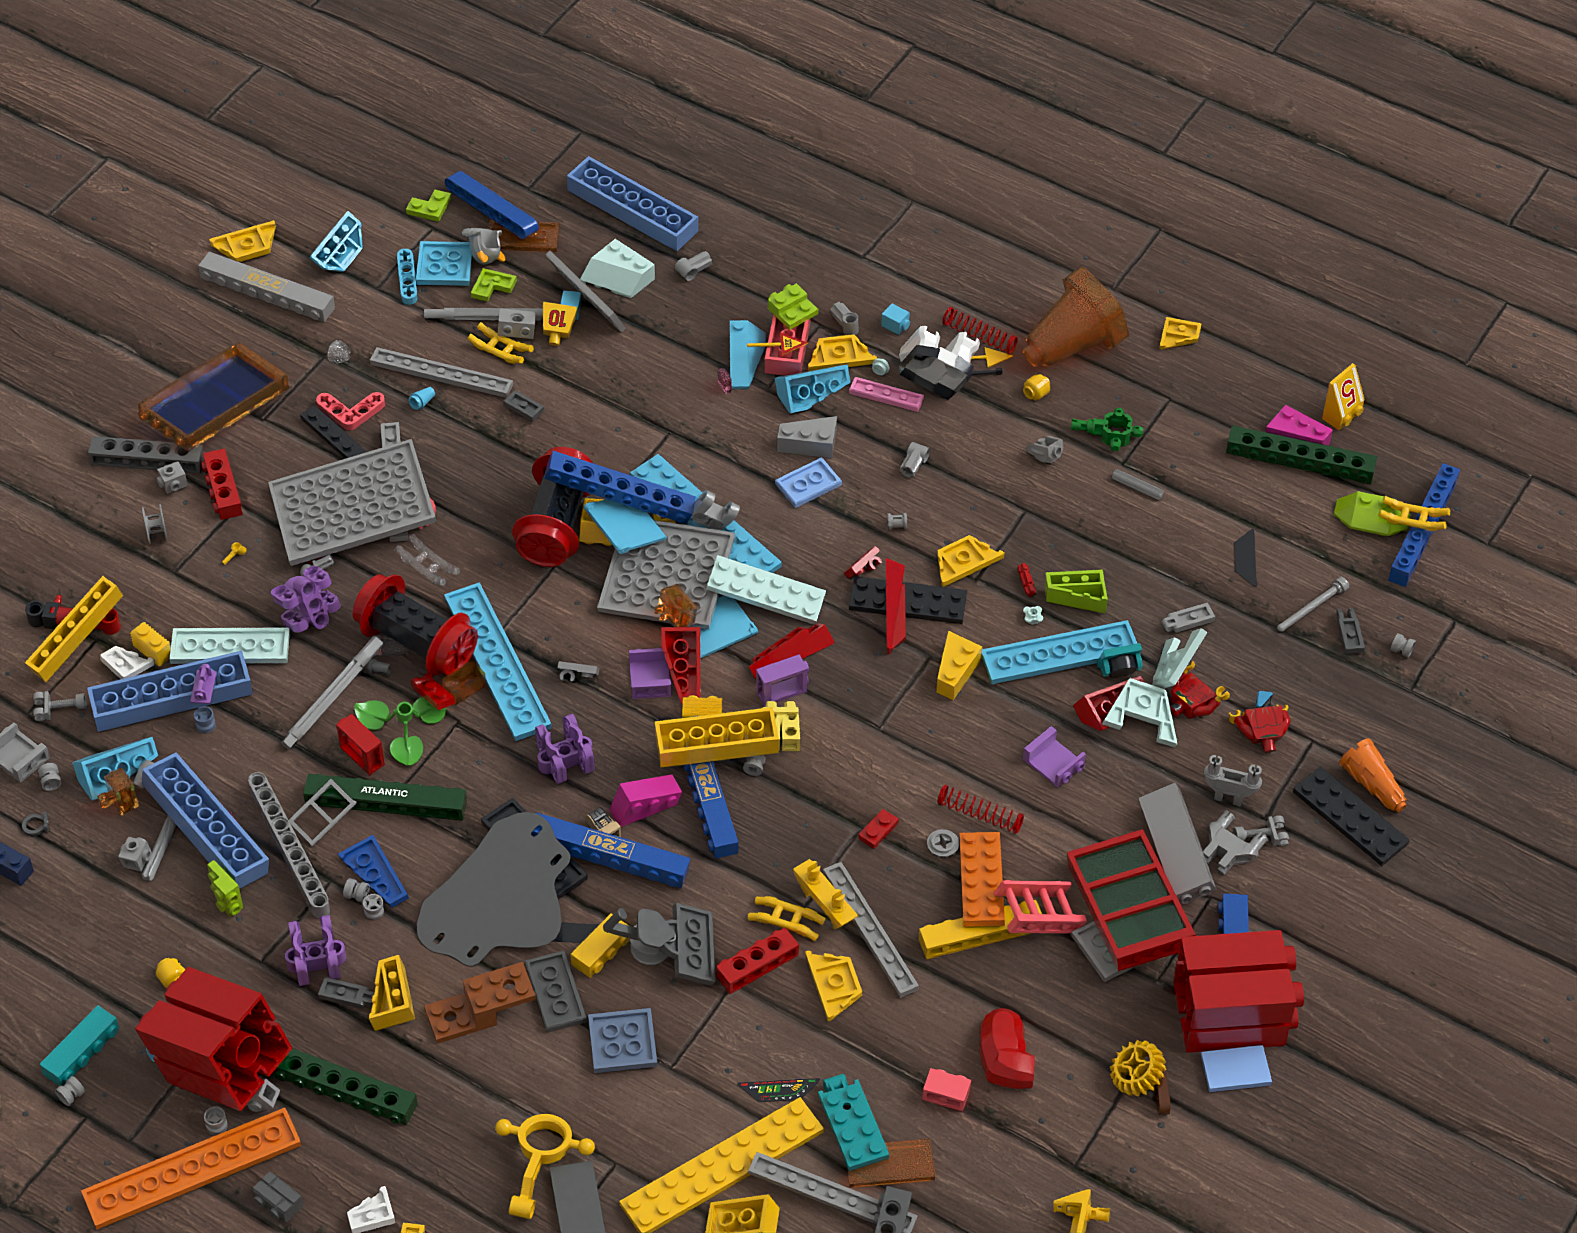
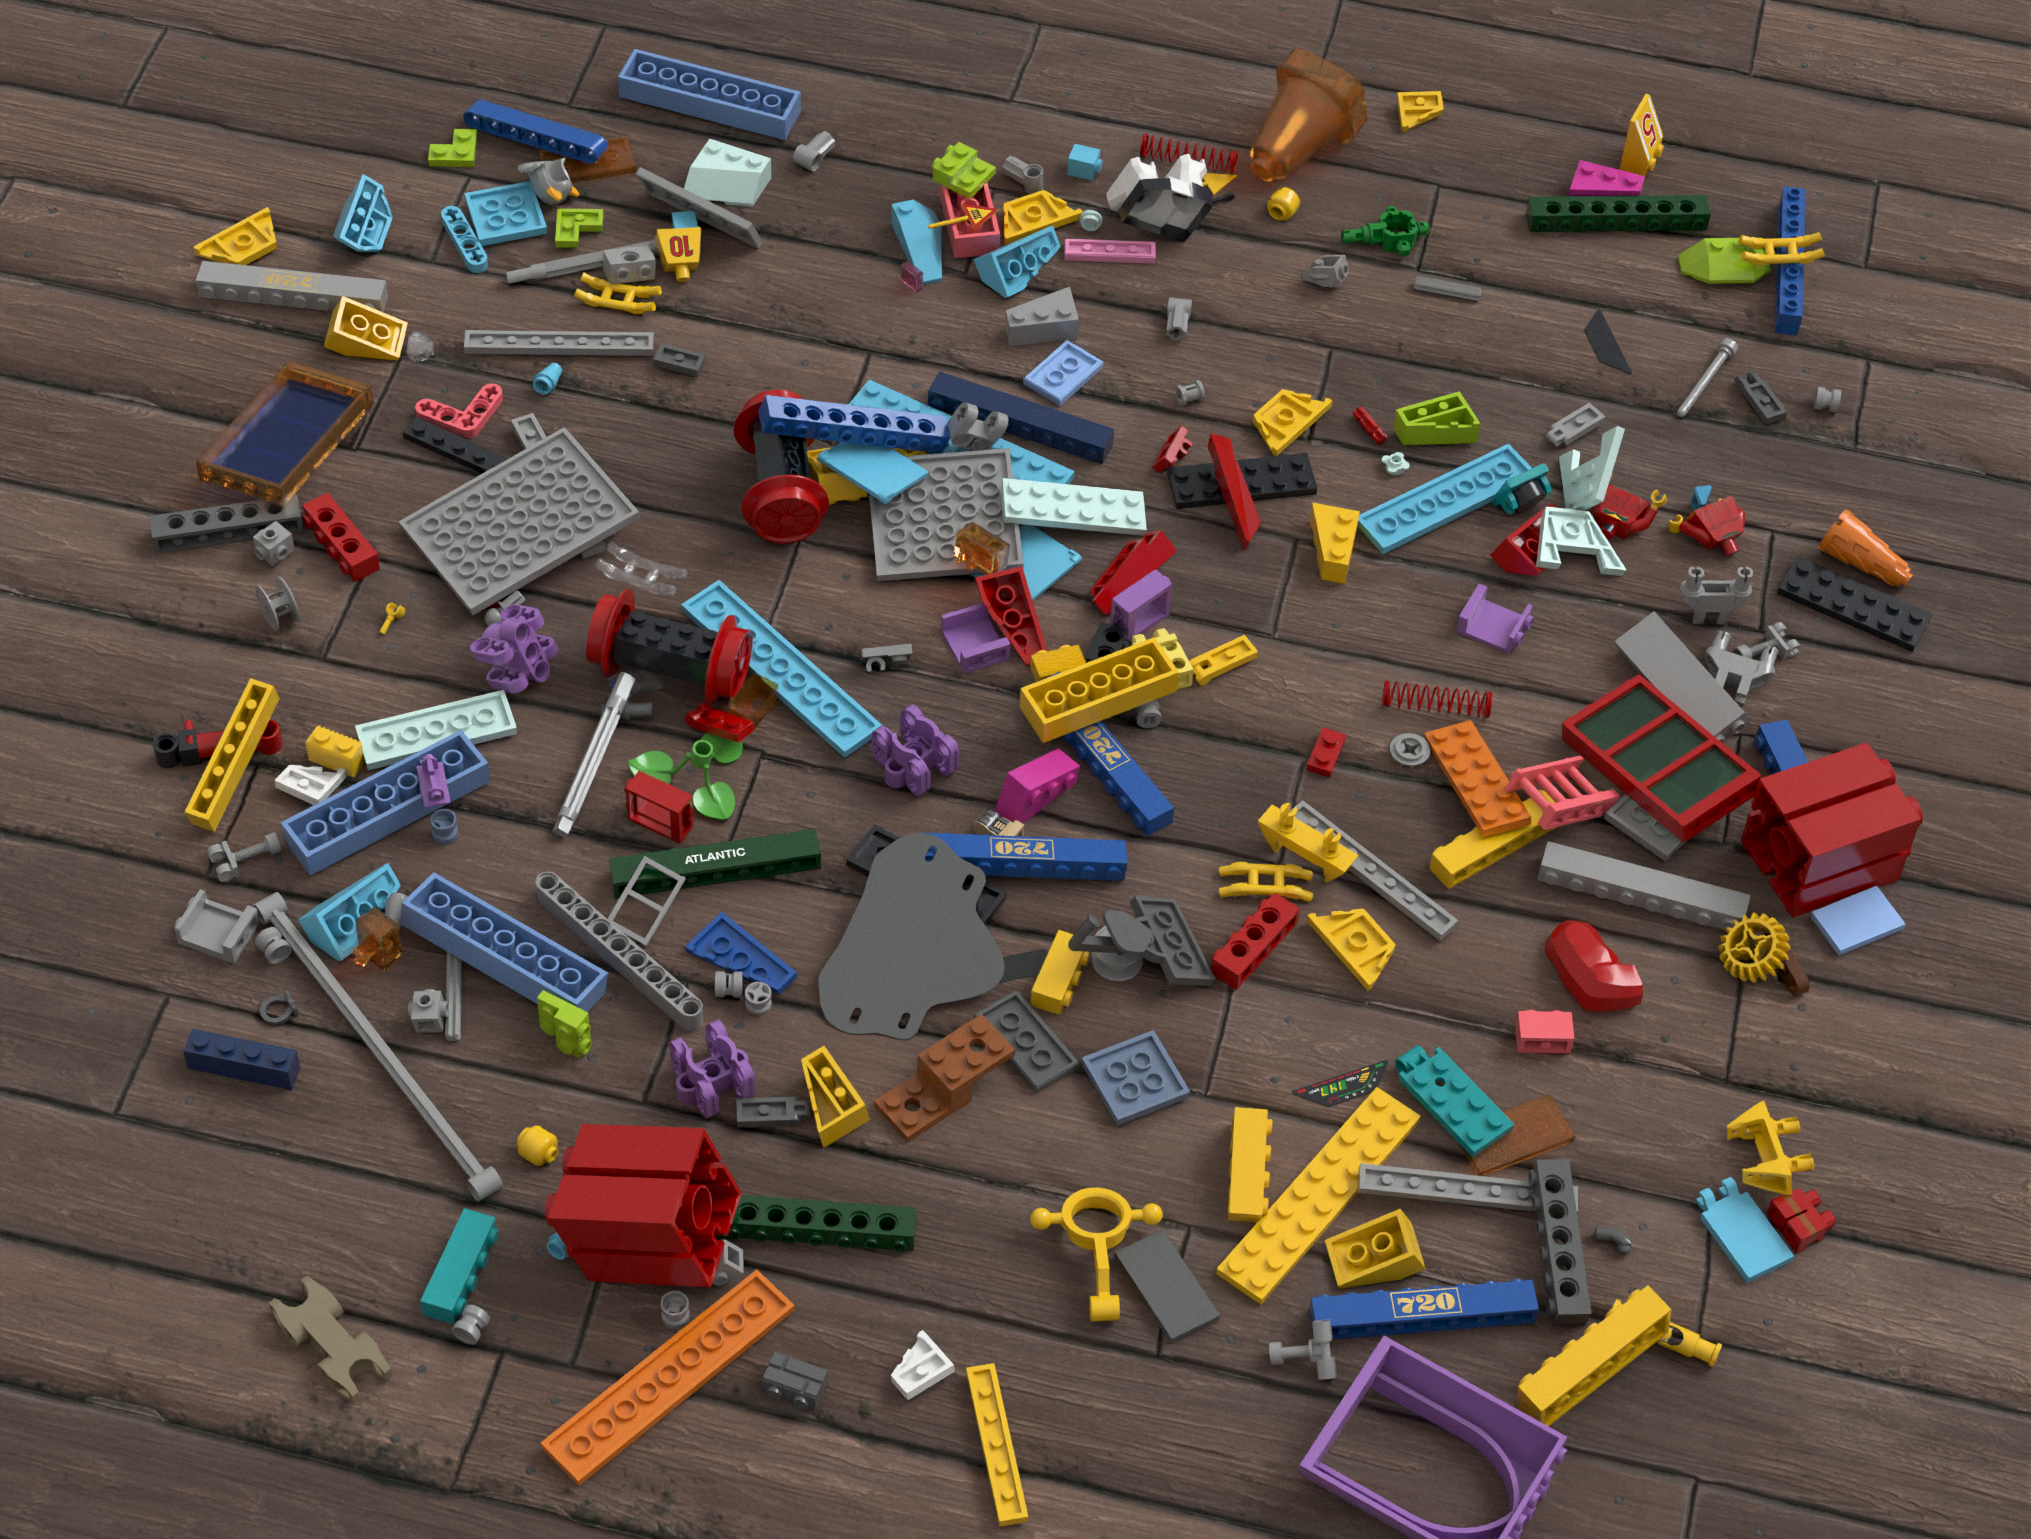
camera: 20 degrees left, 0 degrees up
none -> light grey piece [253,892,503,1202]
none -> yellow slope [324,296,408,361]
none -> dark blue brick [928,371,1115,464]
none -> black brick [1085,622,1131,663]
none -> yellow plate [1189,635,1258,686]
none -> yellow wedge [1227,1107,1272,1223]
none -> light grey brick [1537,841,1751,931]

